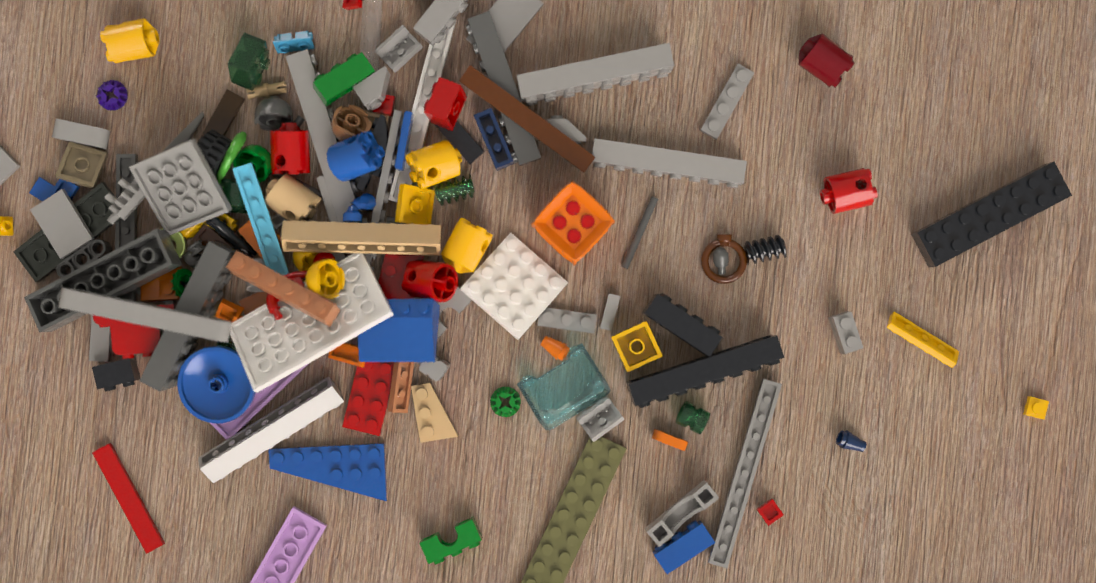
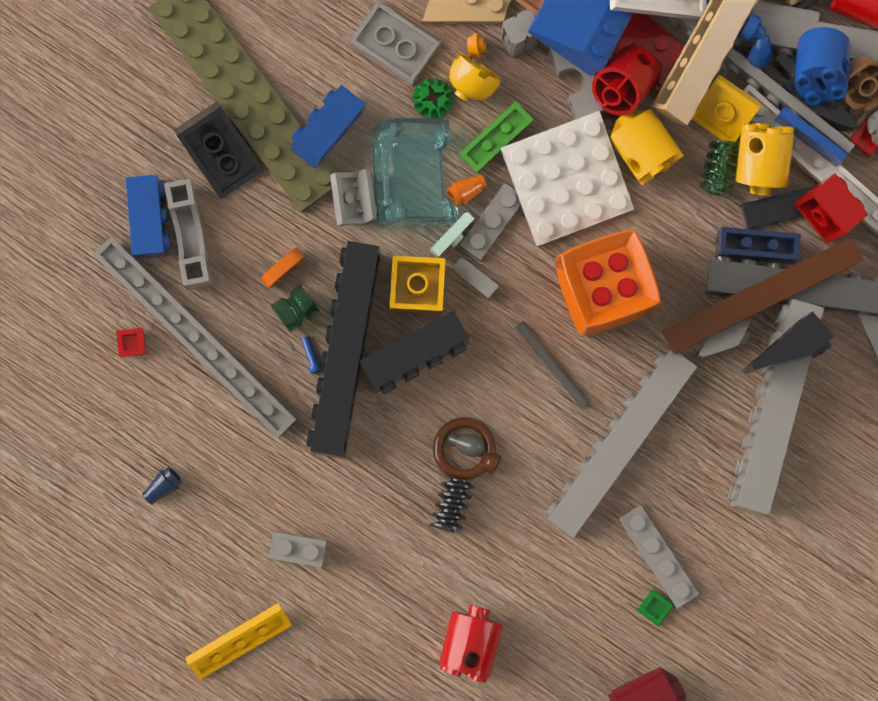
camera: 120 degrees right, 5 degrees down
none -> black slope [174,101,264,199]
none -> blue brick [291,85,366,169]
none -> blue piece [301,336,323,374]
none -> light grey tile [349,0,441,87]
none -> light aqua plate [429,212,475,258]
none -> yellow cylinder [449,52,502,102]
none -> bright green plate [459,101,533,174]
none -> light orange plate [467,33,487,59]
none -> green tile [636,589,674,627]
none -> black slope [742,311,834,374]

